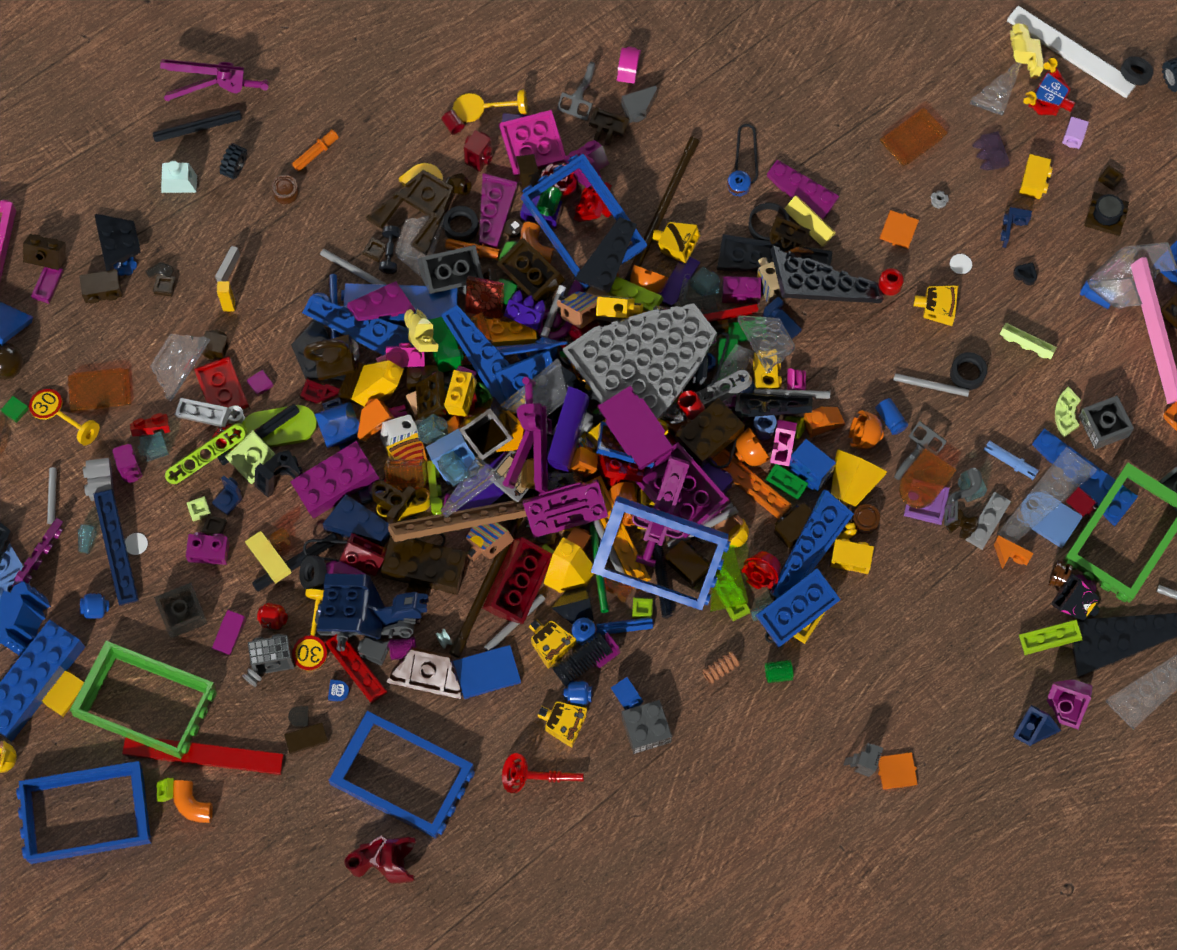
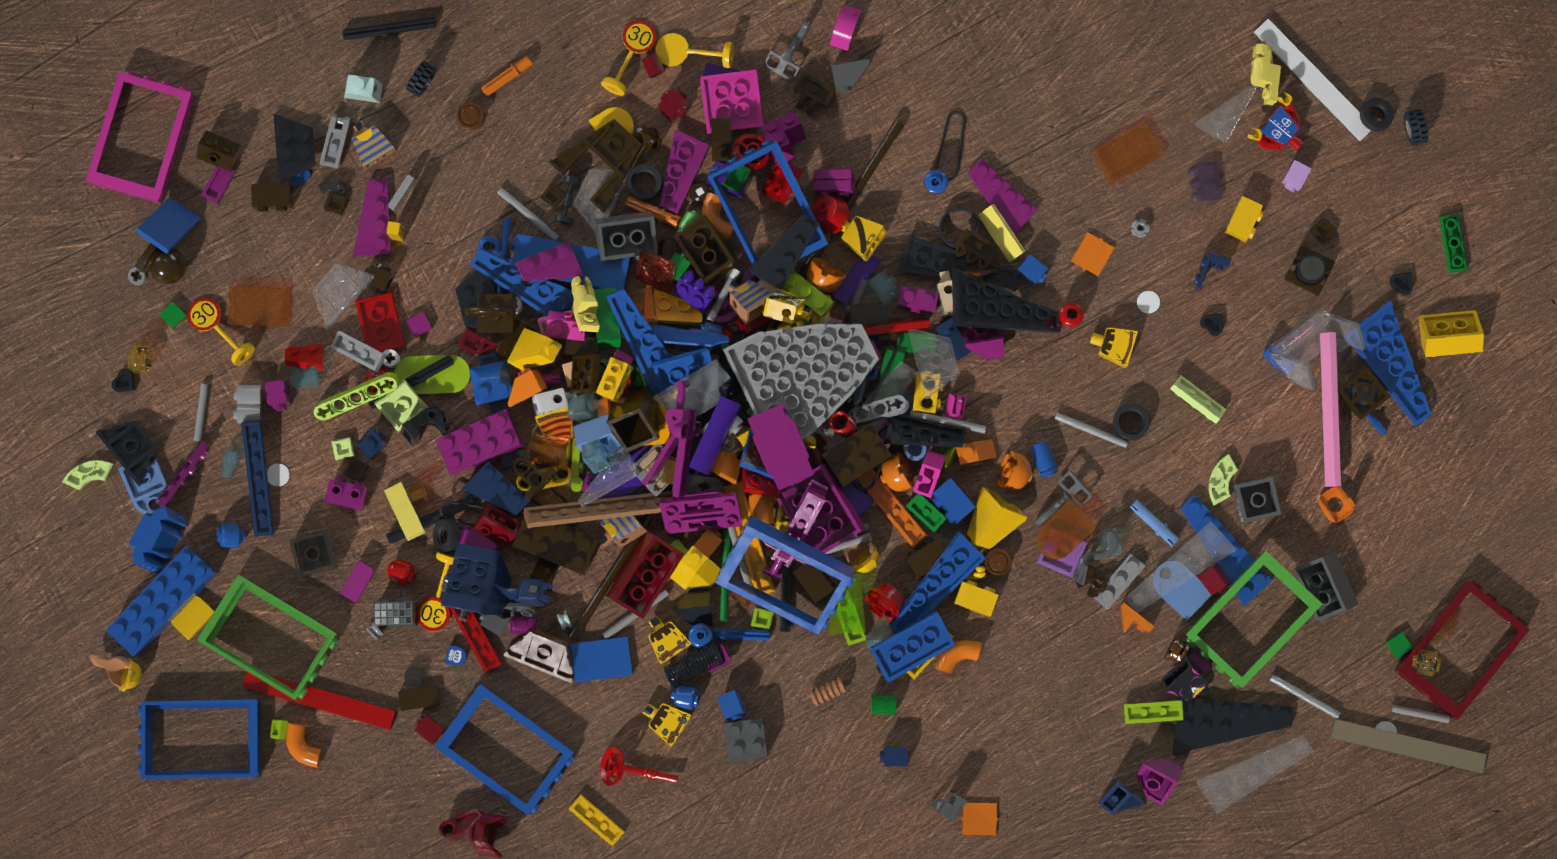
camera: 15 degrees right, 15 degrees up
none -> light grey plate [319,114,352,169]
none -> torso [352,121,396,170]
none -> magenta wing [353,178,392,257]
none -> dark red brick [414,715,446,745]
none -> yellow tile [569,794,625,847]
none -> yellow piece [601,20,656,96]
none -> red cone [812,196,850,234]
none -> magenta brick [813,168,855,198]
none -> dark blue brick [880,747,907,766]
none -> orange cylinder [934,640,982,674]
none -> magenta slope [963,327,1005,359]
none -> blue brick [1017,255,1048,285]

